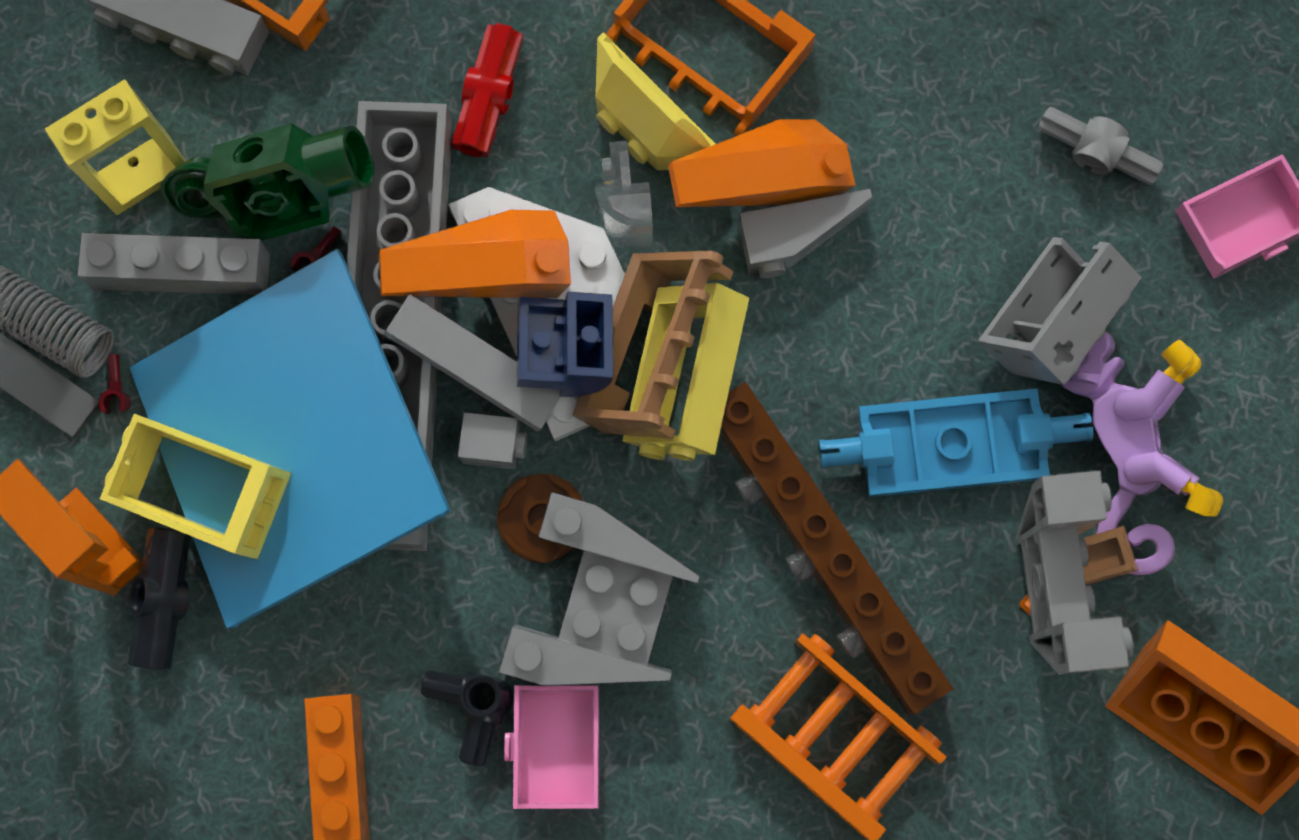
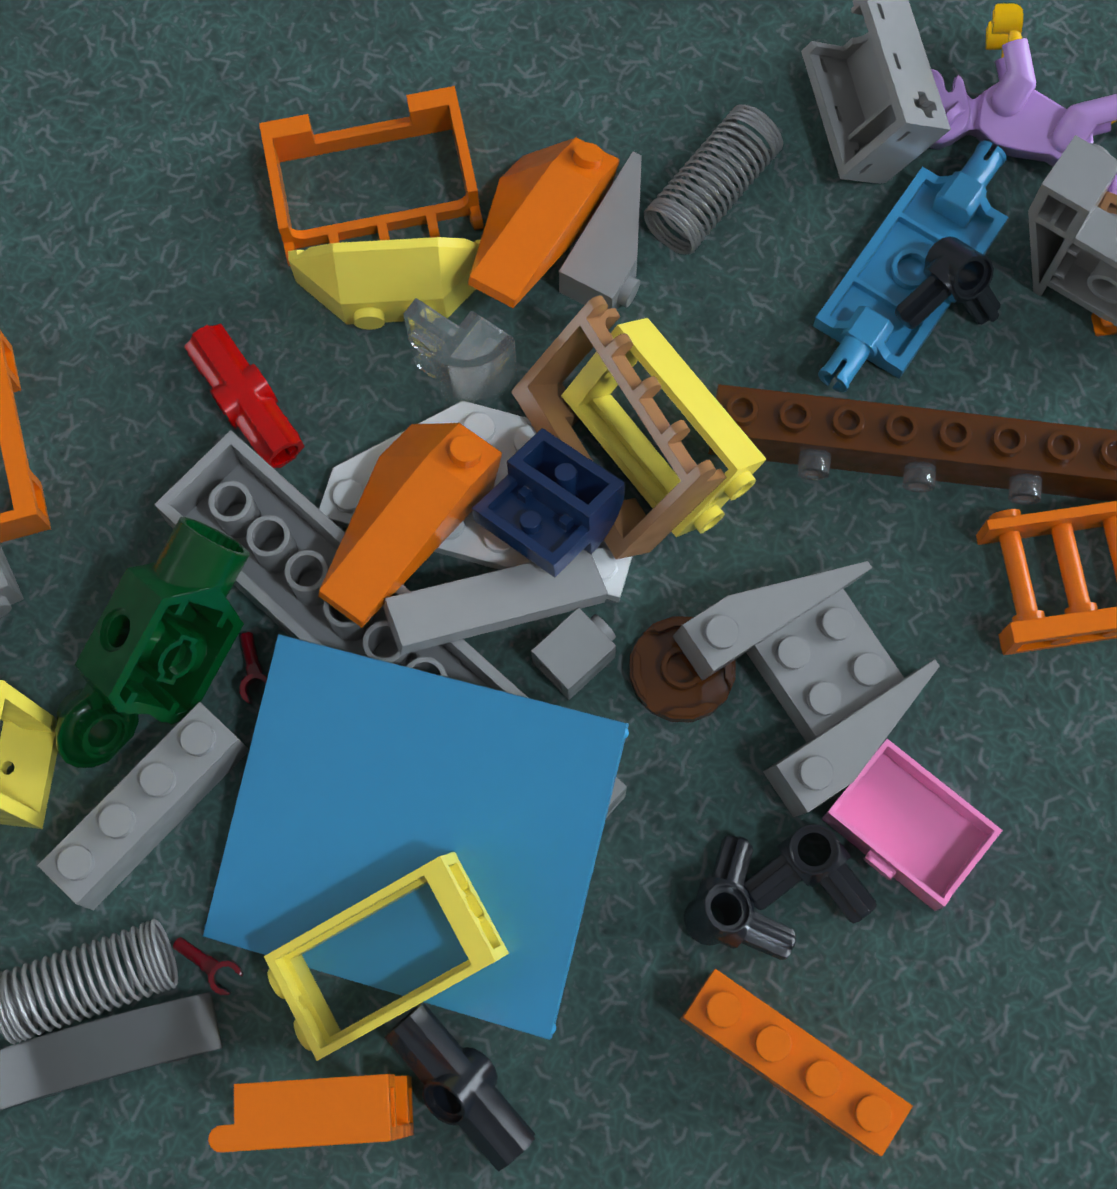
camera: 50 degrees left, 5 degrees down
none -> light grey piece [644,105,783,255]
none -> black axle [684,835,796,960]
none -> black axle [895,236,1001,329]

